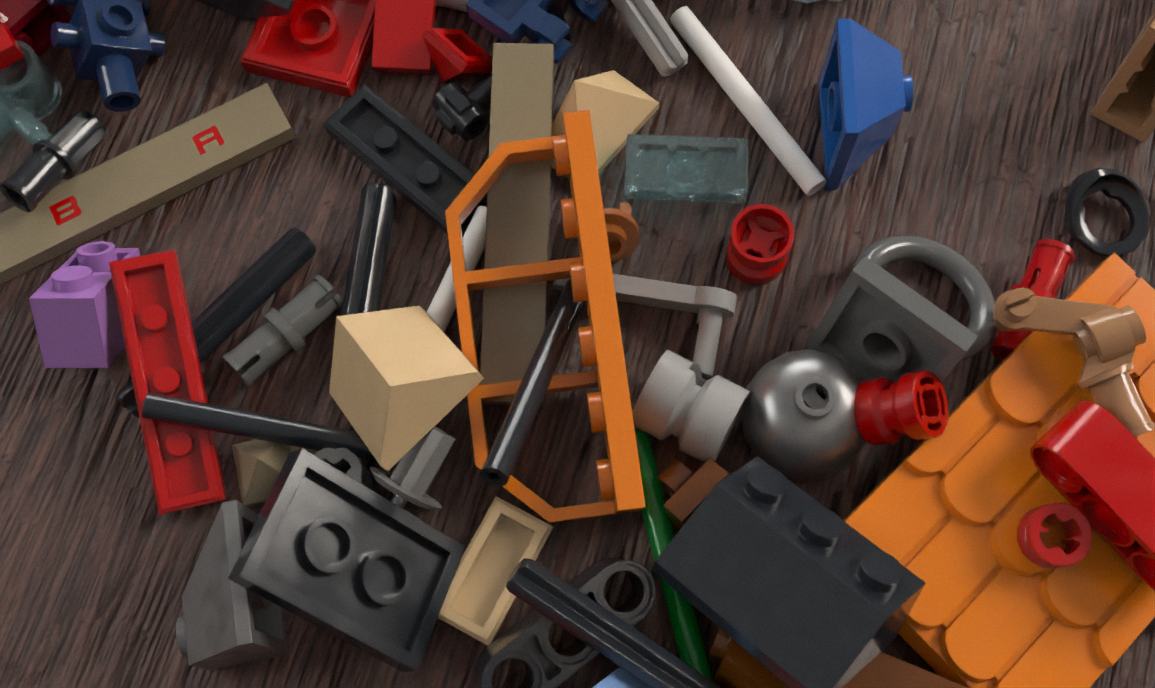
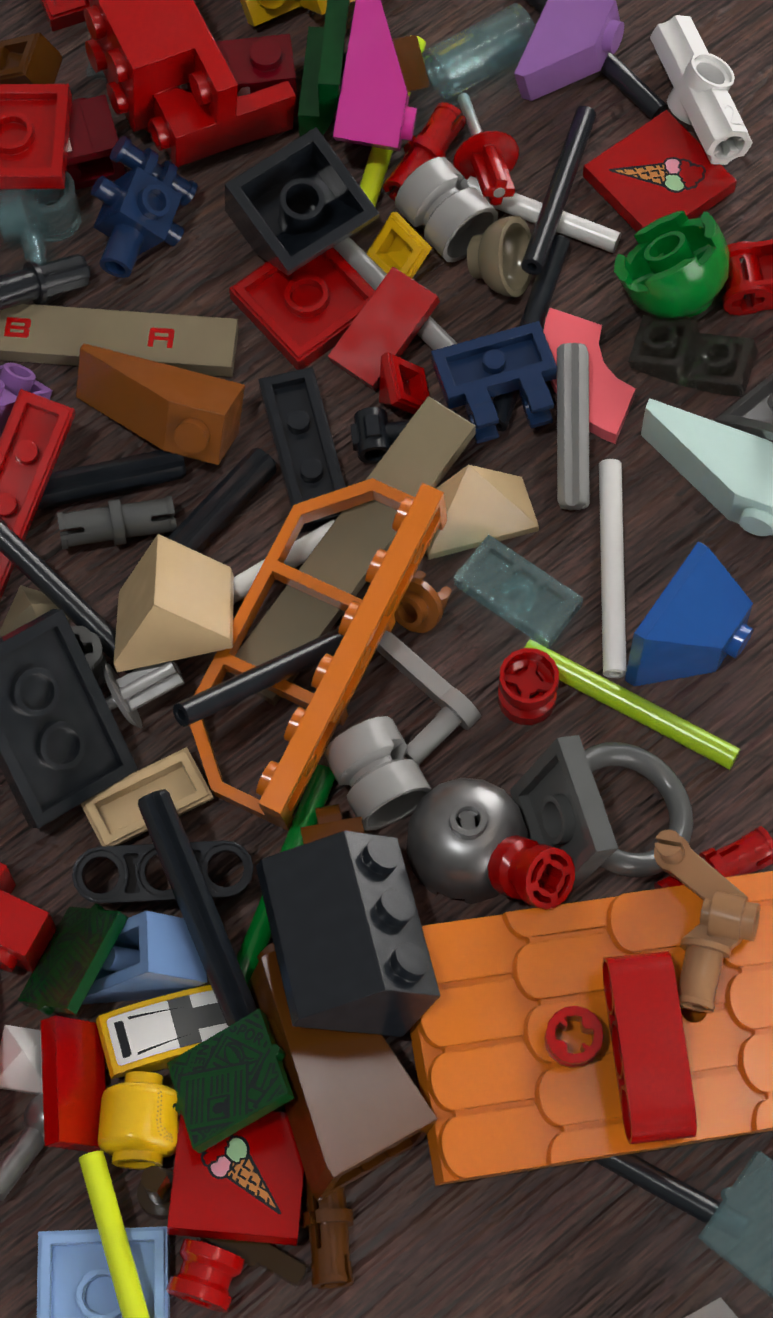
camera: 30 degrees right, 5 degrees down
none -> dark orange slope [76,343,245,465]
none -> lime piece [524,639,741,770]

